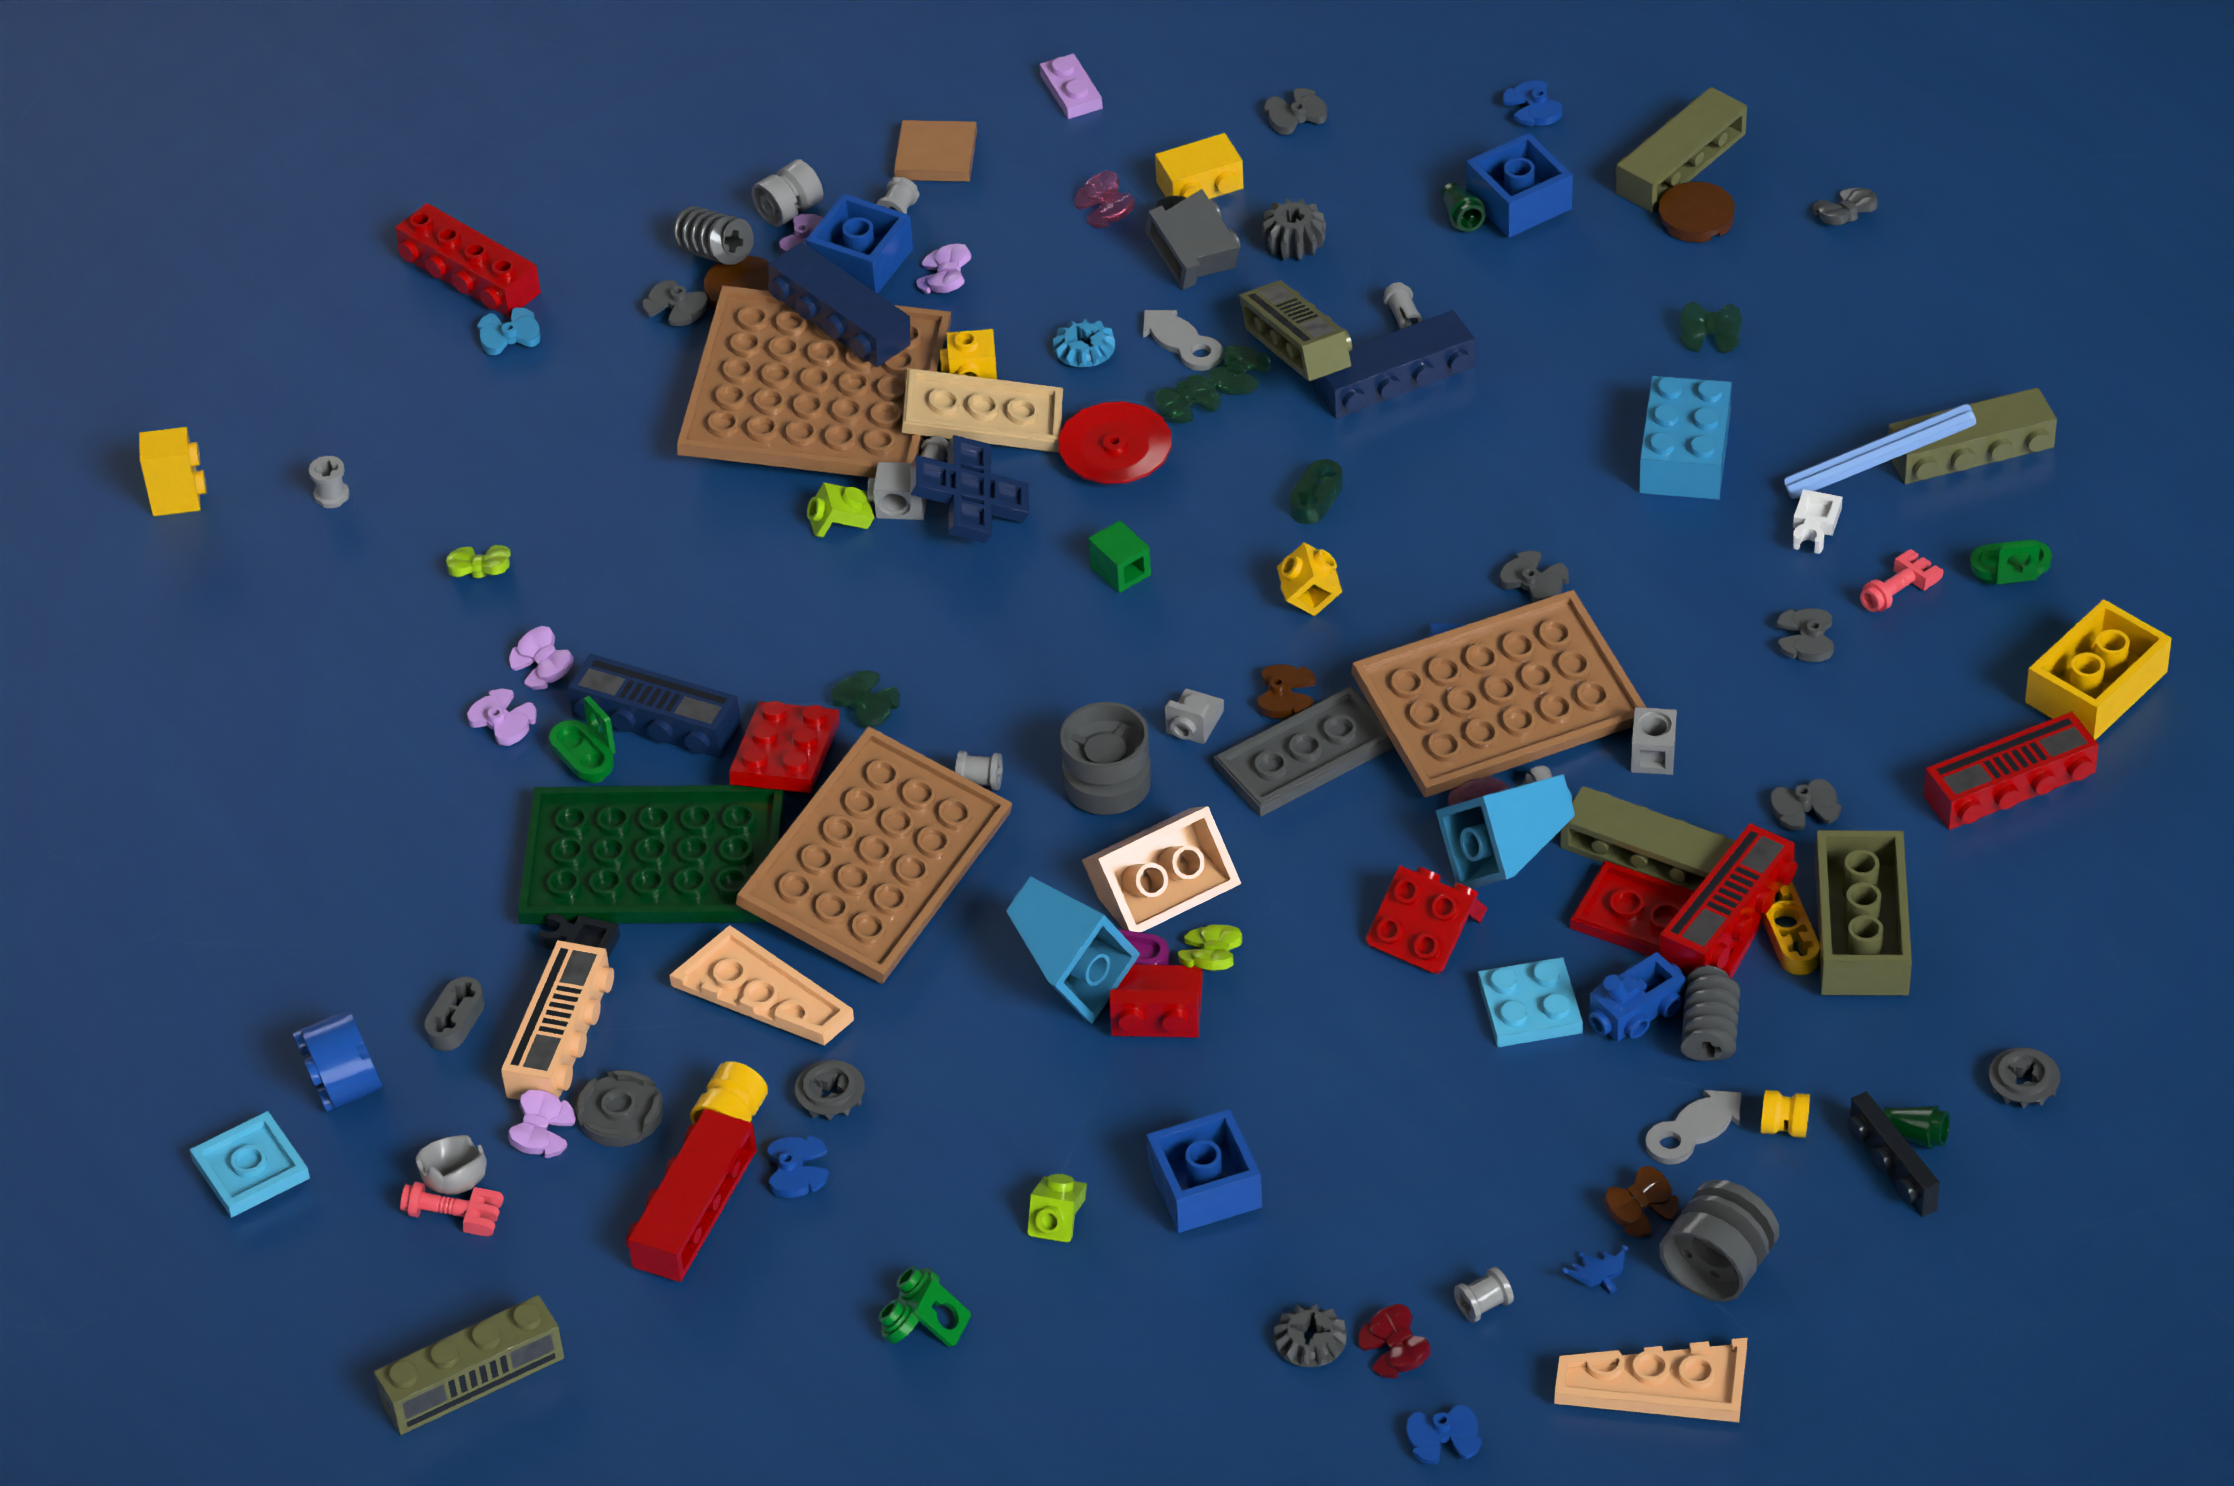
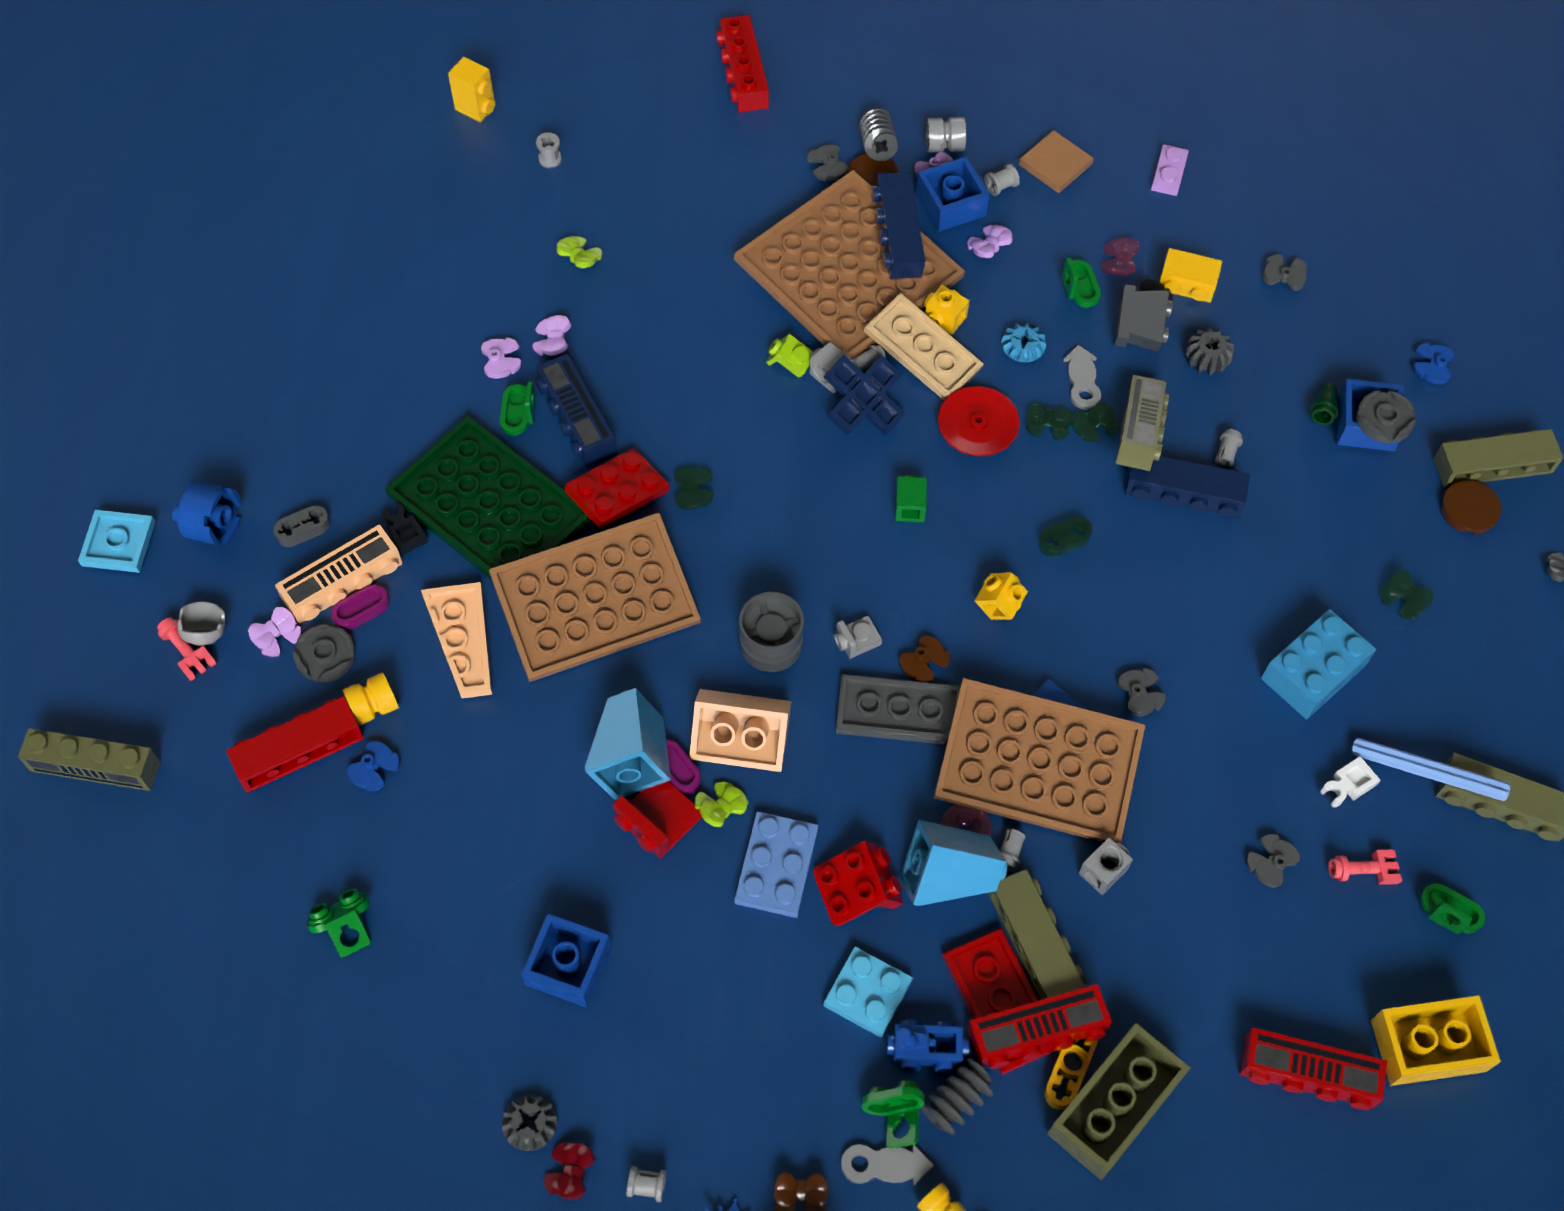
camera: 35 degrees right, 15 degrees up
dark azure piece [477,307,541,356] -> none
dark grey gear [795,1060,865,1121] -> none
light grey bush [955,751,1003,791] -> none
lime bracket [1028,1174,1087,1242] -> none
dark grey piece [1771,778,1842,830] -> none
none -> magenta tile [331,584,390,630]
none -> medium blue plate [735,811,819,918]
none -> green bracket [861,1080,925,1149]
none -> green bracket [1061,257,1101,308]
none -> dark grey tile [1356,390,1416,444]

